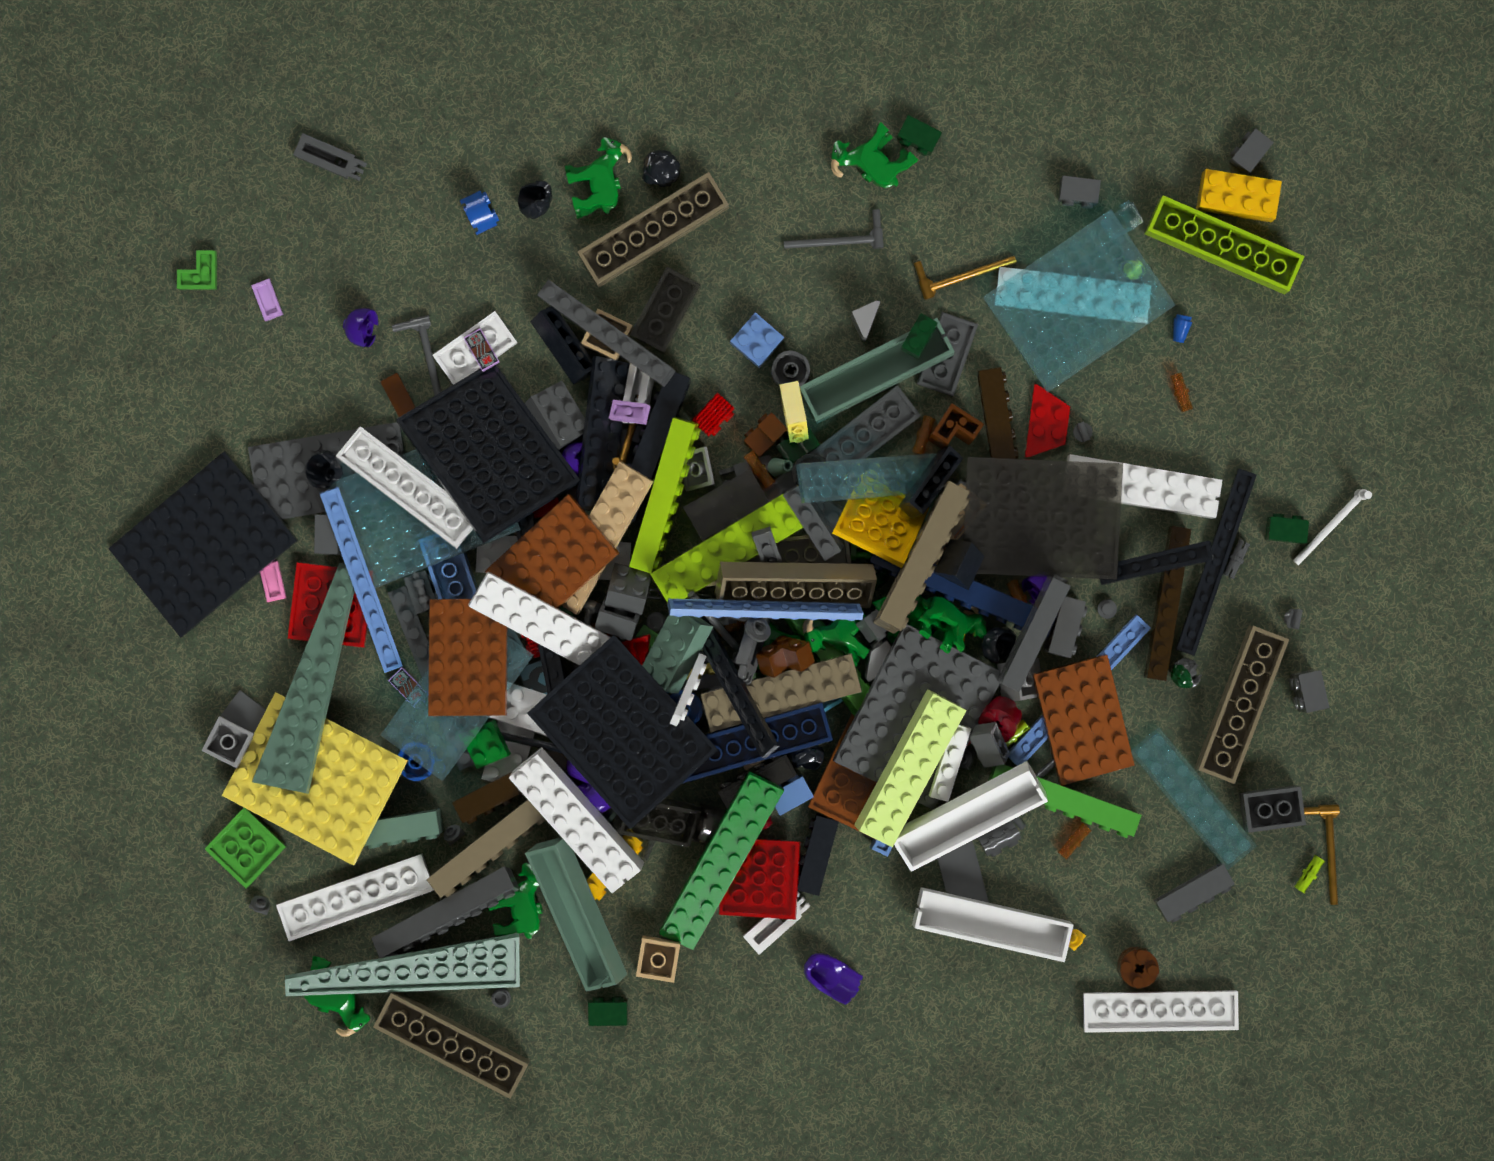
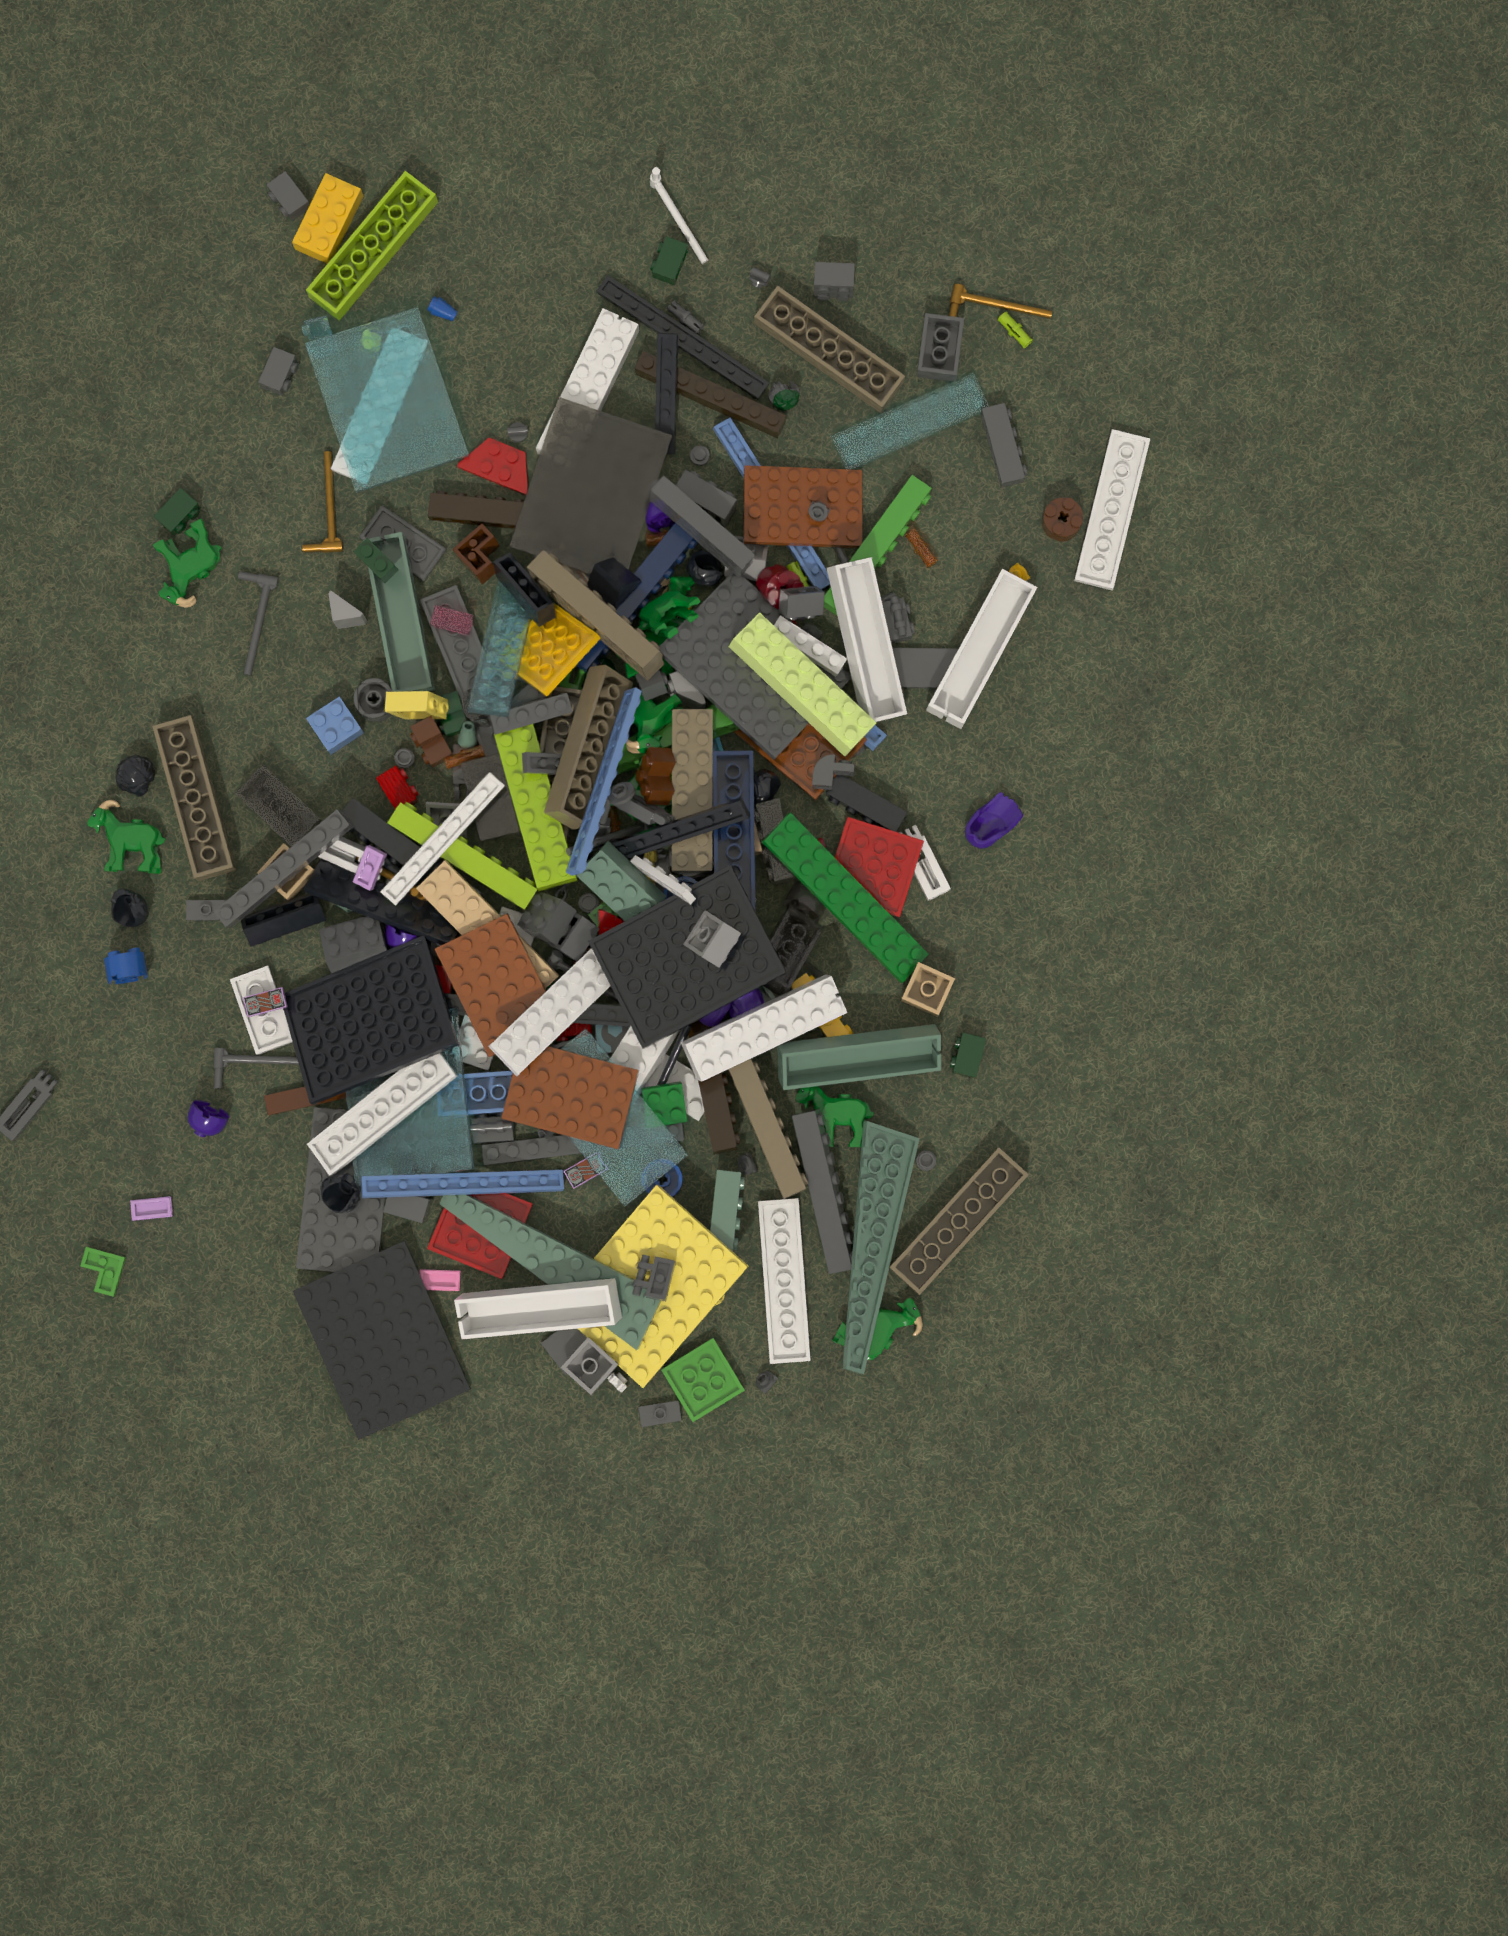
camera: 75 degrees left, 5 degrees down
medium blue brick [775,773,814,815] -> none
clear orange pin [912,415,936,455] -> none
clear orange pin [1170,372,1193,412] -> none
none -> dark grey plate [186,900,227,921]
none -> white tile [381,772,505,906]
none -> dark grey plate [394,748,415,768]
none -> clear pink plate [430,605,474,635]
none -> white piece [454,1278,622,1339]
none -> white plate [607,1372,628,1393]
none -> dark grey plate [632,1255,676,1302]
none -> dark grey plate [638,1400,682,1427]
none -> light grey slope [683,910,741,967]
none -> dark grey plate [808,501,830,521]
none -> dark grey brick [812,755,855,790]

